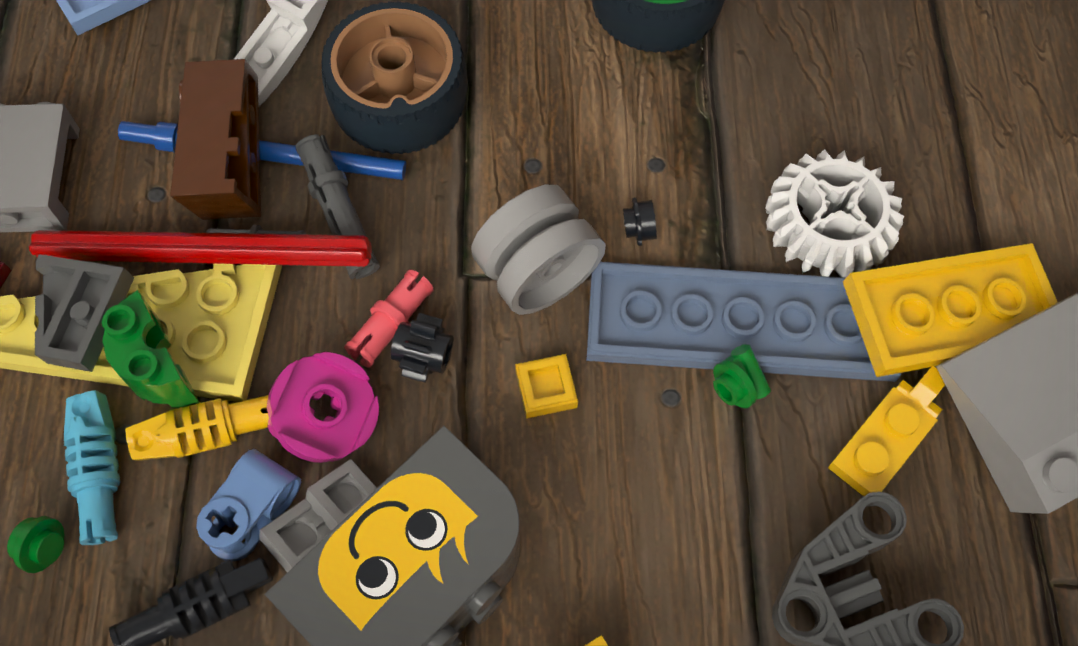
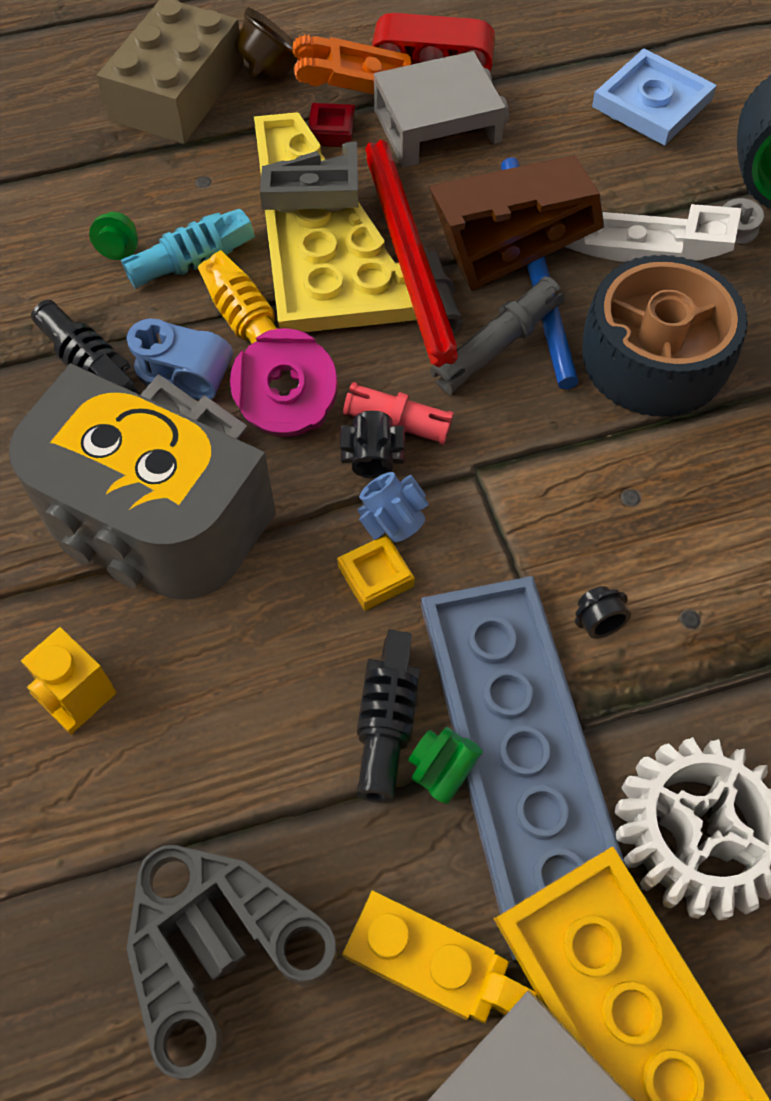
camera: 75 degrees right, 5 degrees down
green cylinder [102,290,199,408] -> none
light grey wheel [471,184,606,315] -> none
none -> medium blue gear [357,472,429,542]
none -> black hinge [357,629,420,803]

